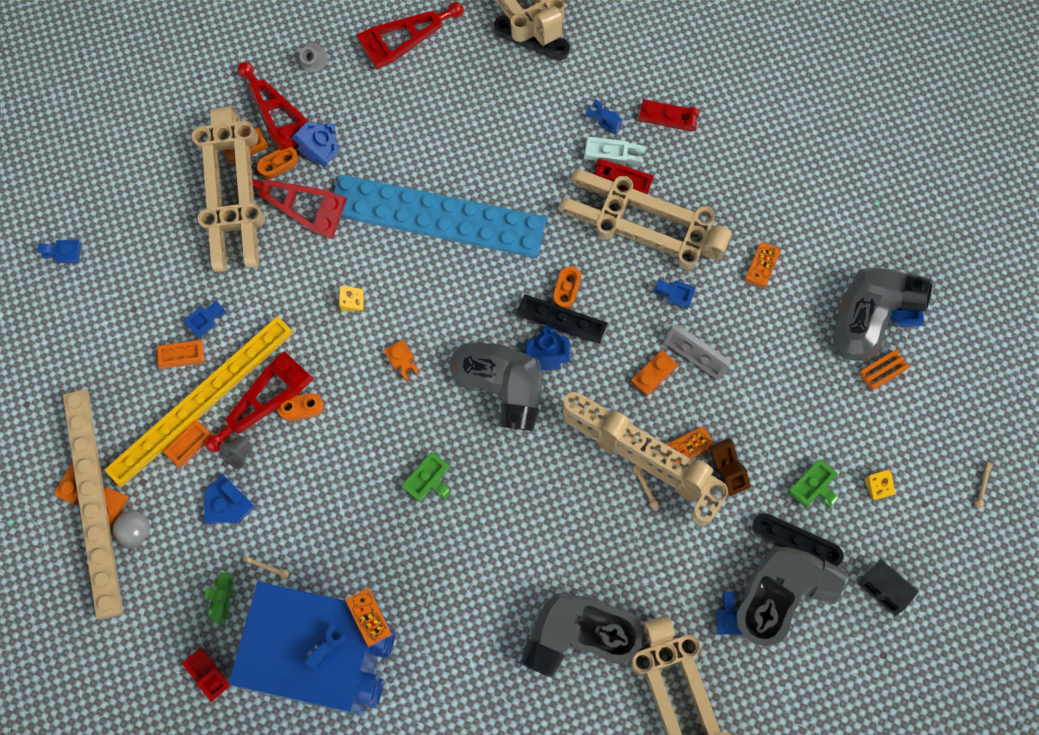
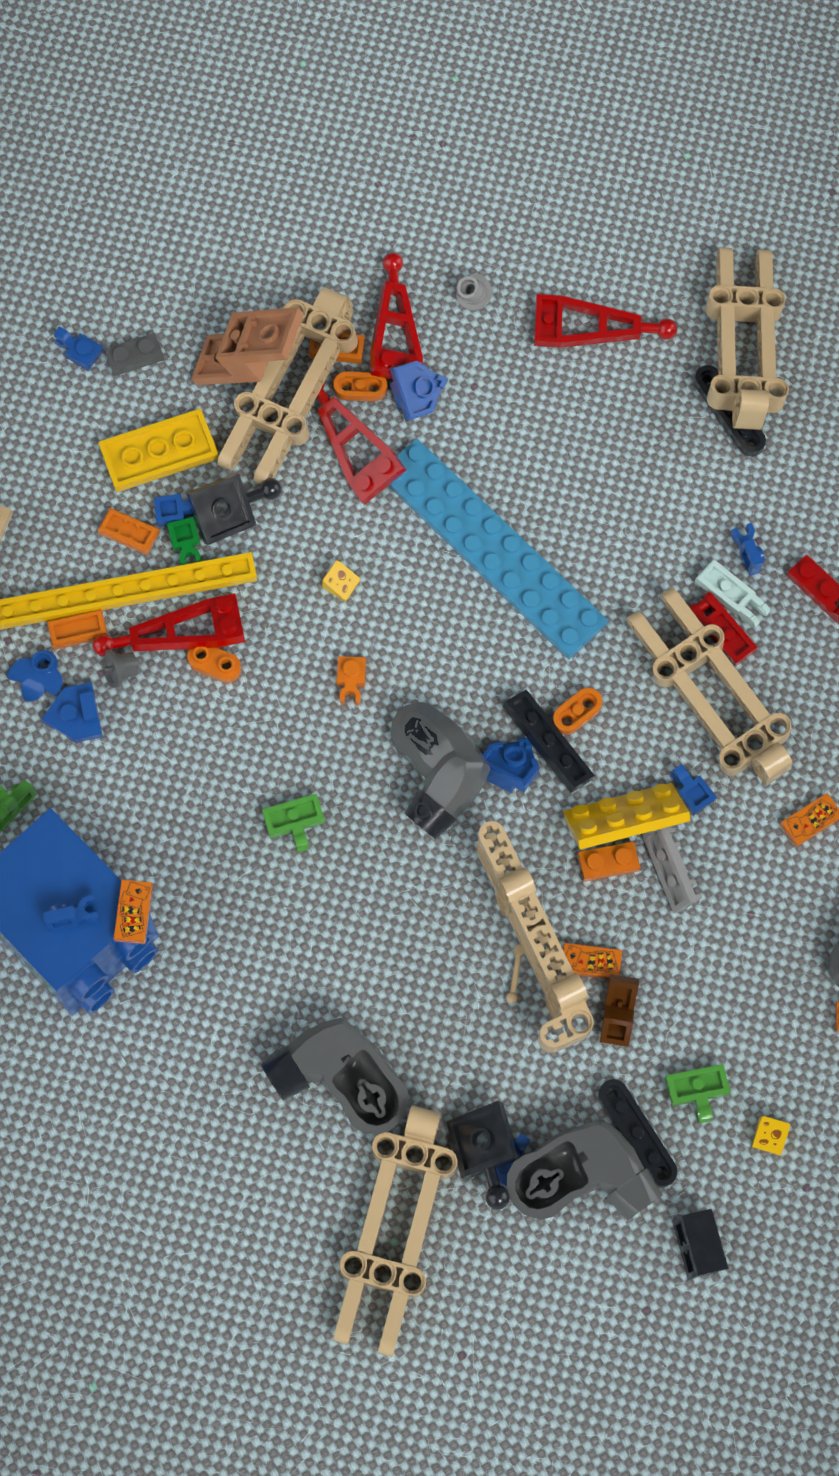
camera: 30 degrees right, 0 degrees up
tan hinge [243,556,289,579] -> none
none -> blue plate [7,650,63,702]
none -> yellow plate [98,408,219,493]
none -> dark grey plate [104,333,164,376]
none -> green plate [167,517,201,565]
none -> black plate [187,473,282,545]
none -> nougat bracket [191,307,304,385]
none -> black plate [446,1101,519,1210]
none -> yellow plate [563,783,690,850]

